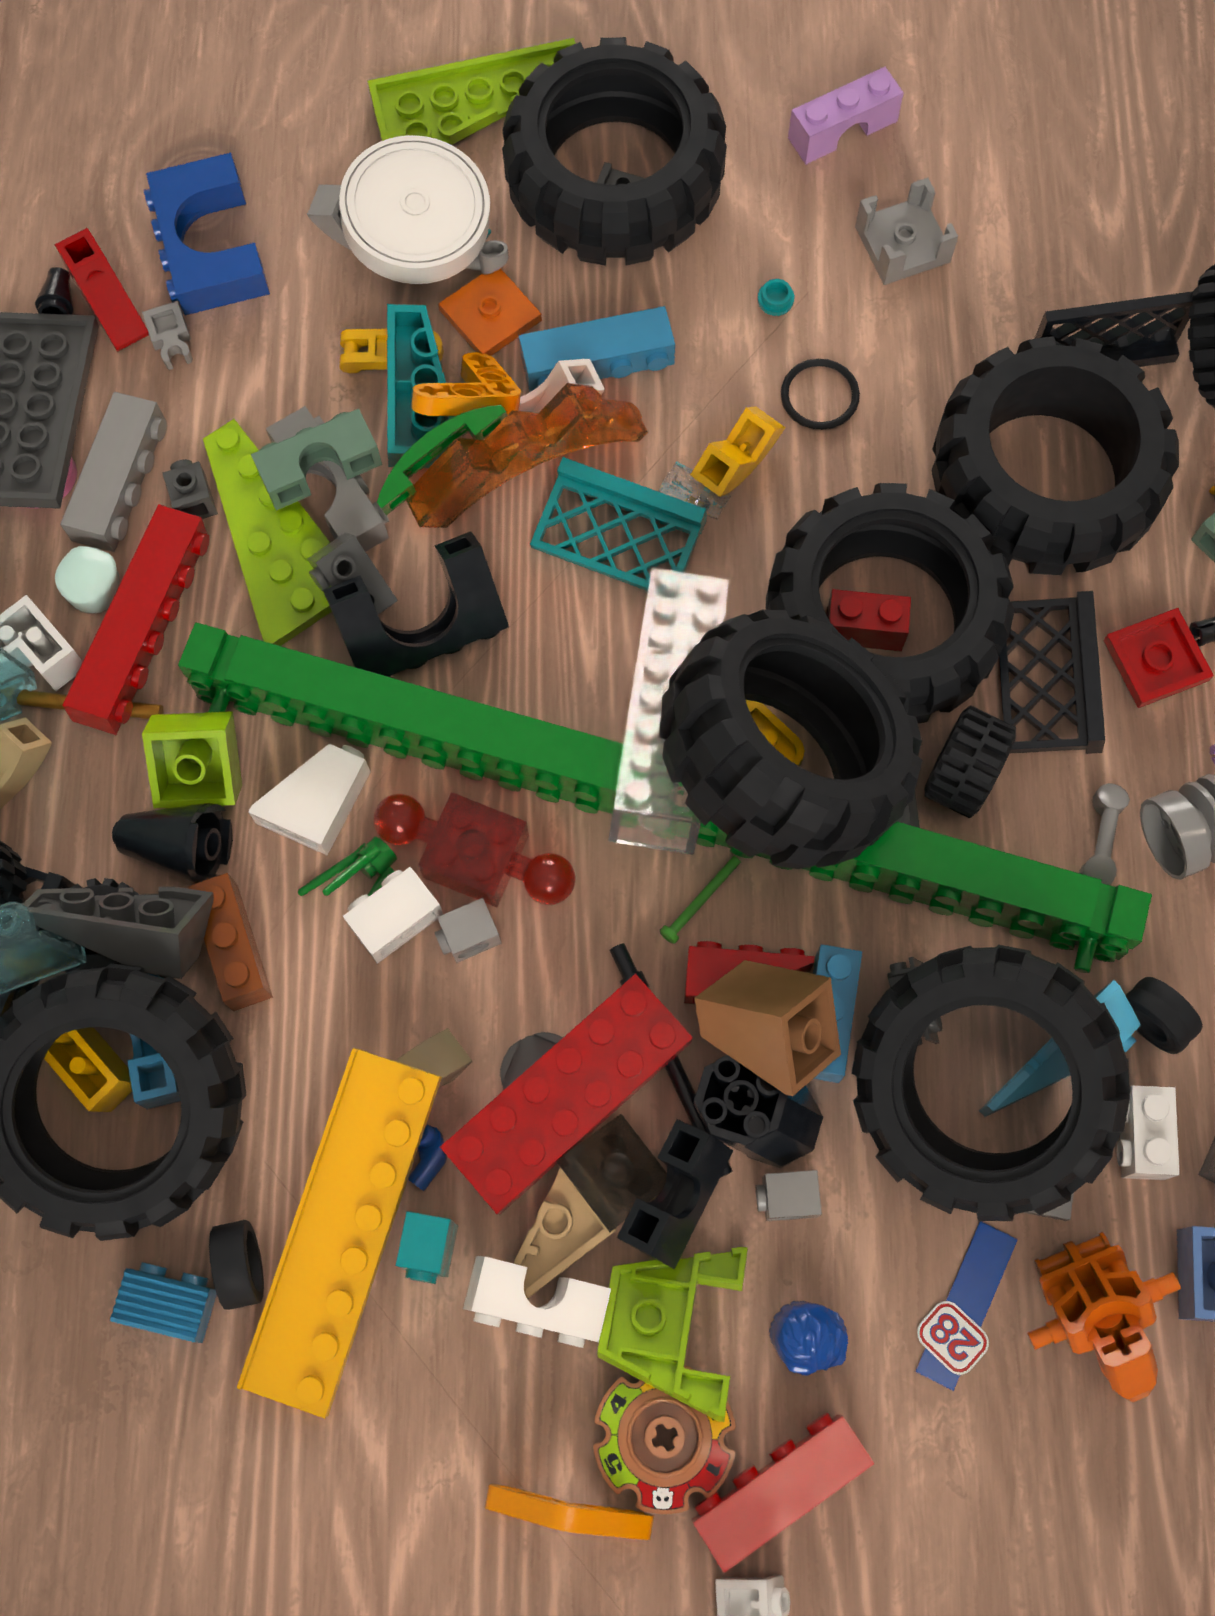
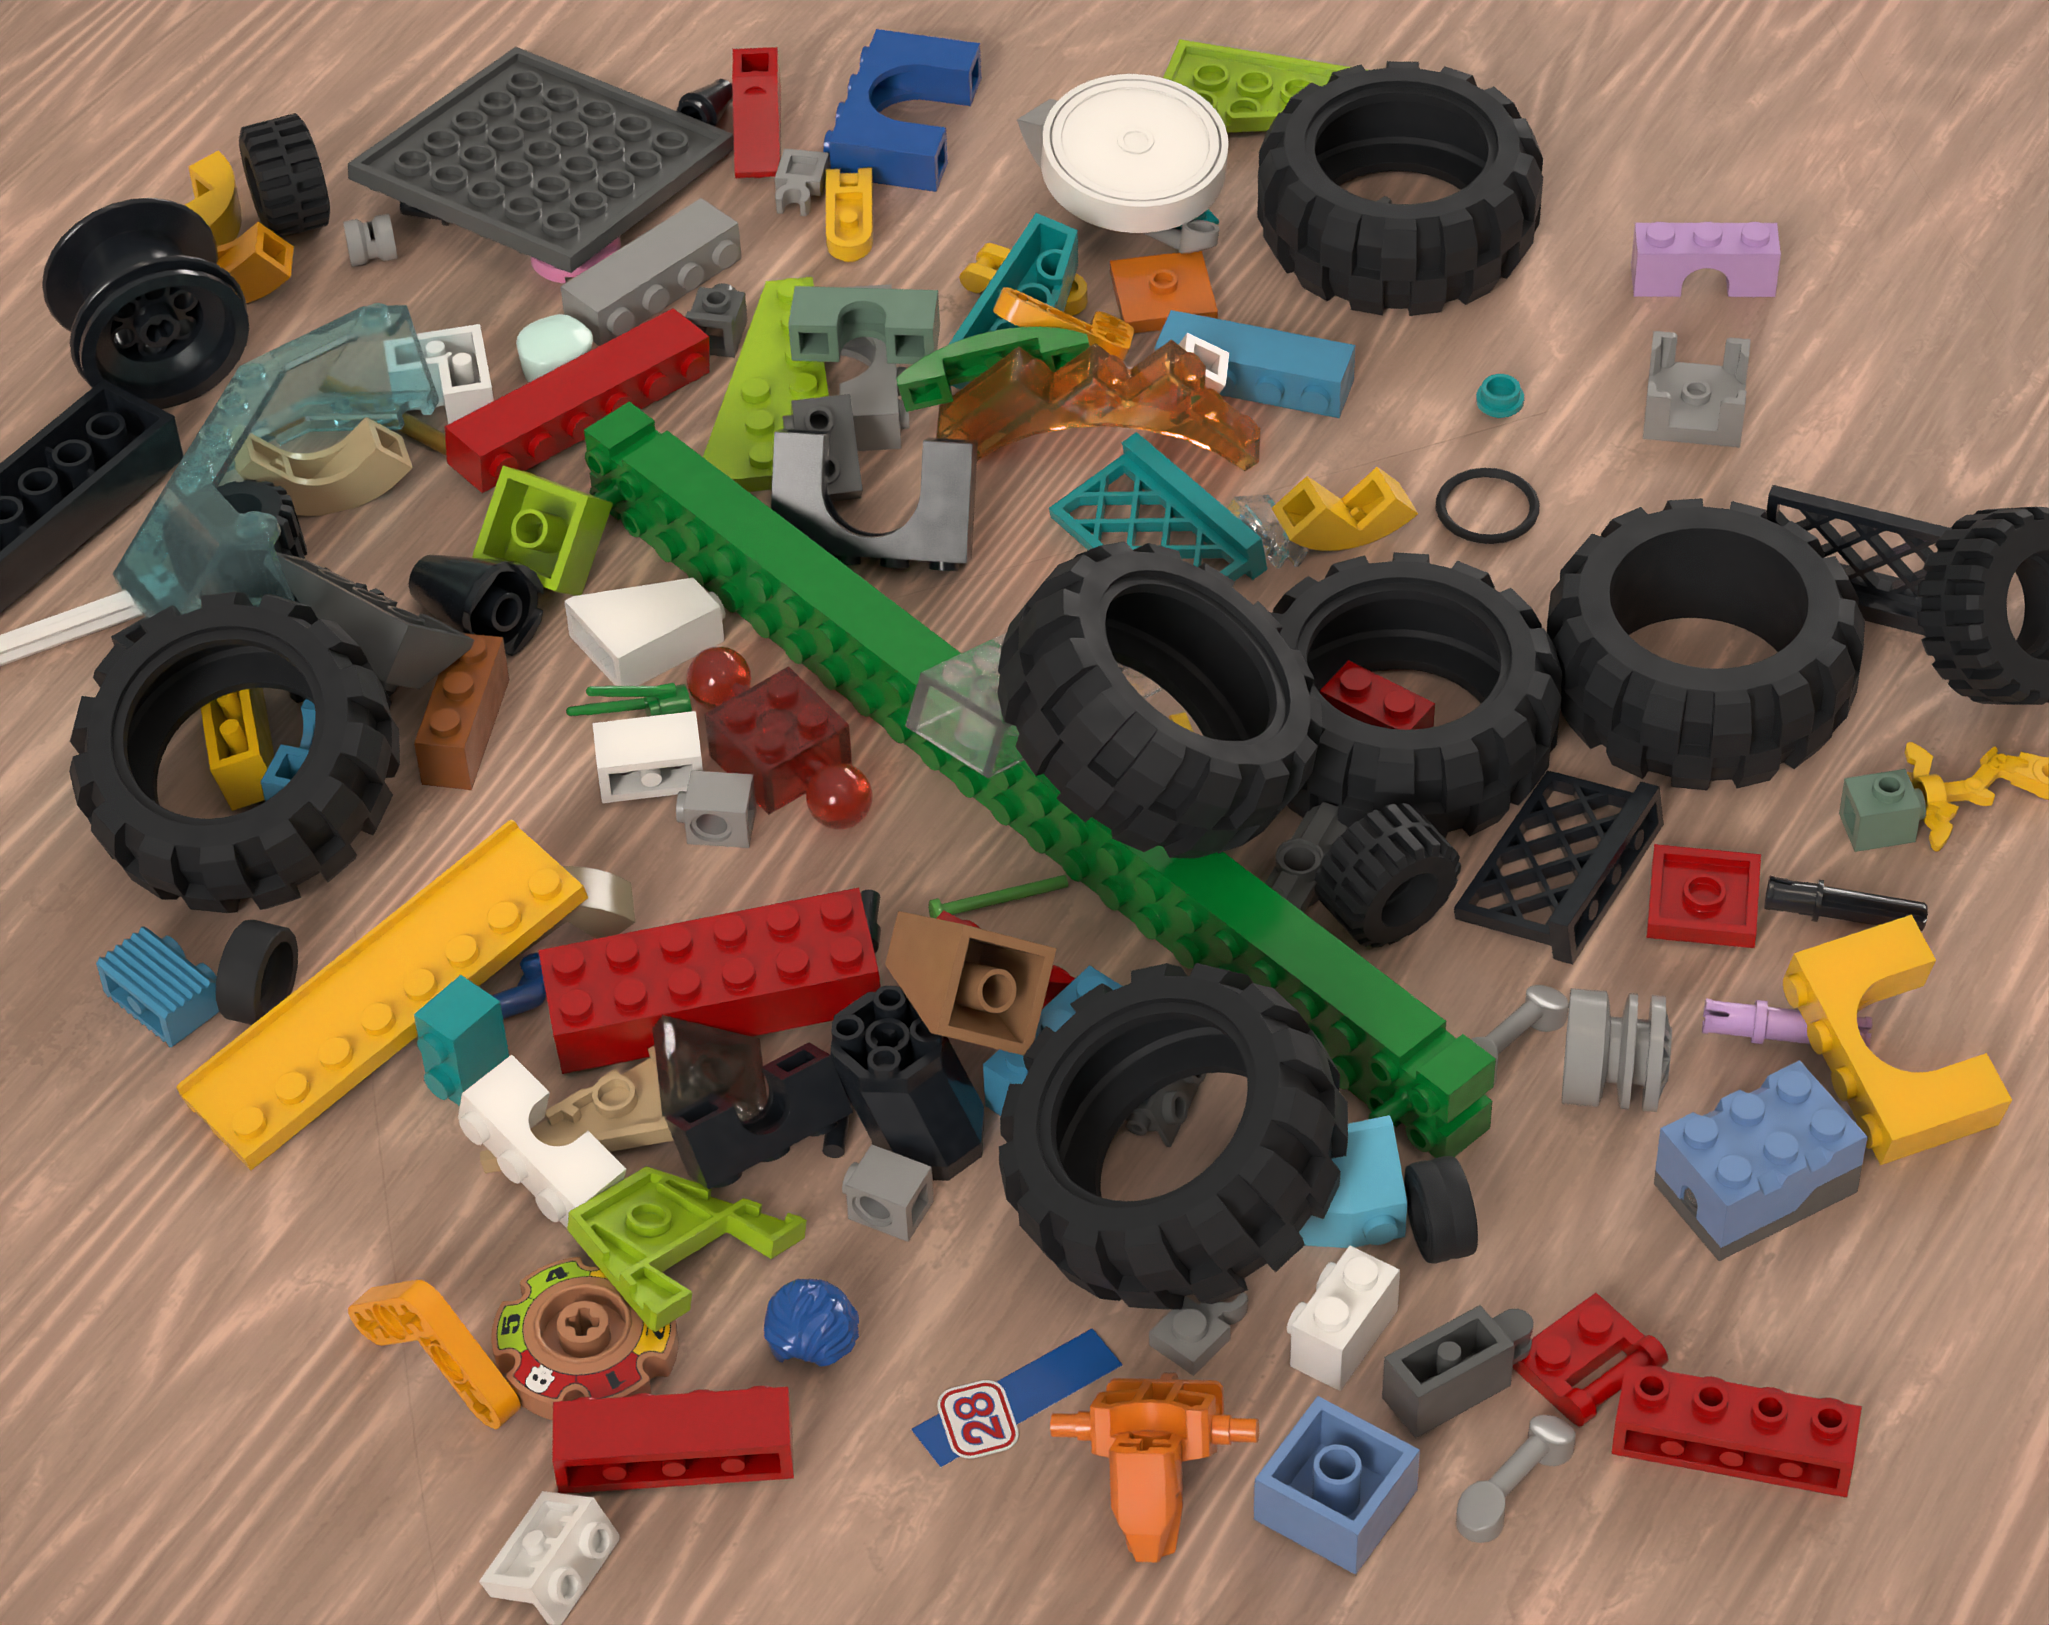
camera: 30 degrees right, 25 degrees down
none -> yellow plate [826,168,873,262]

